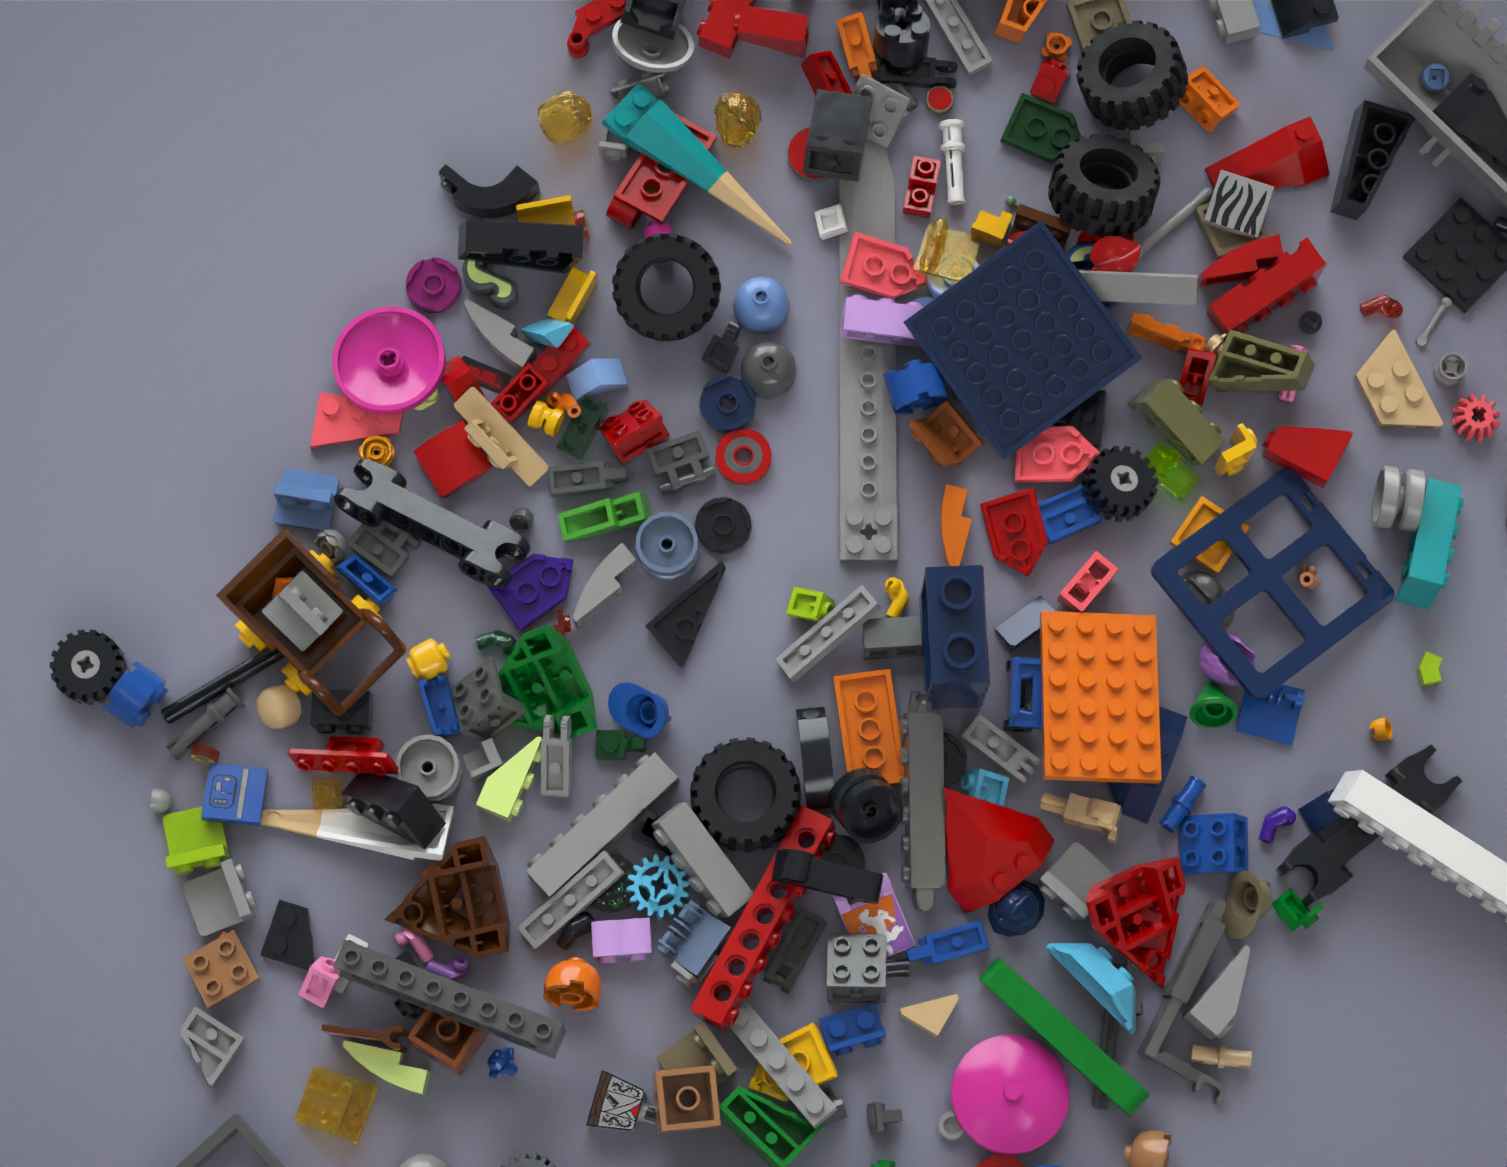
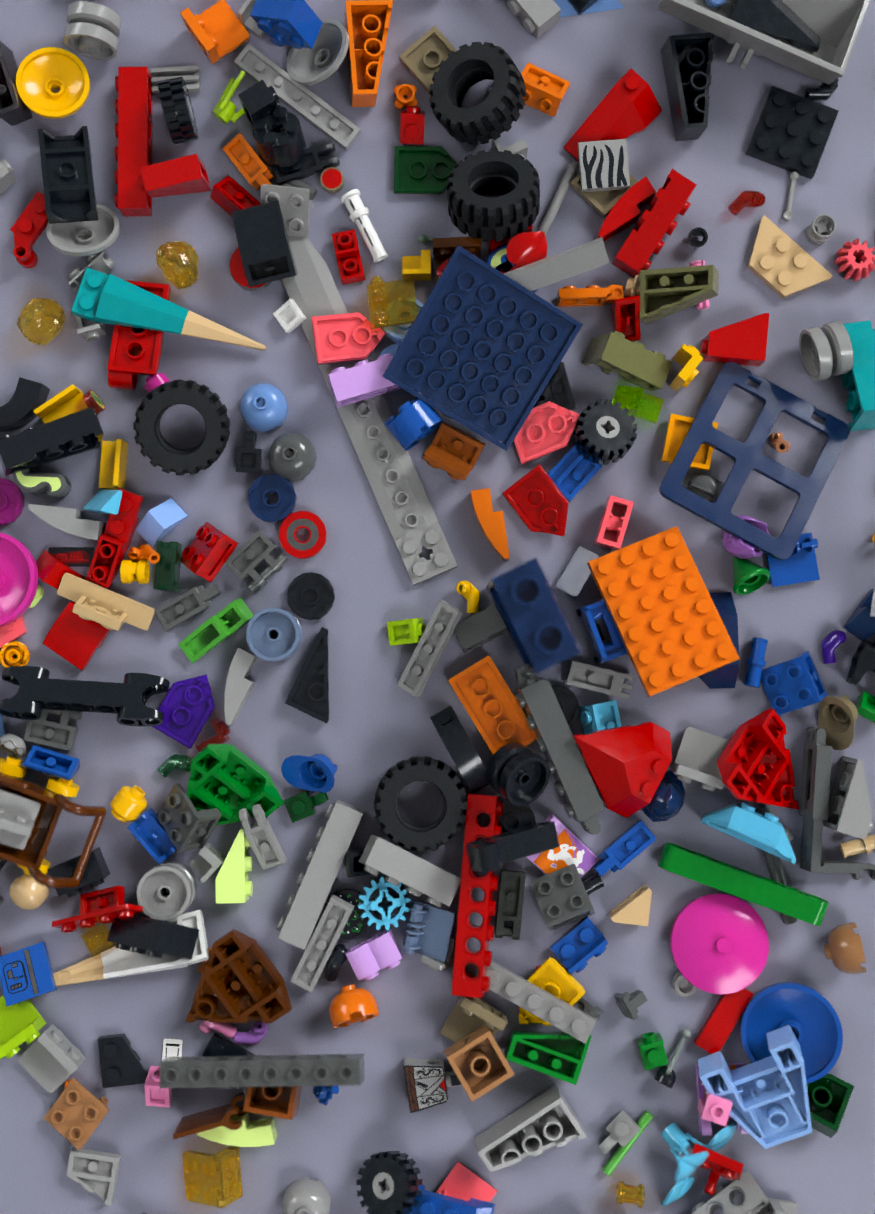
camera: 25 degrees left, 10 degrees up
dark grey hinge [509,507,534,533] -> none
tan piece [1040,793,1122,843] -> none

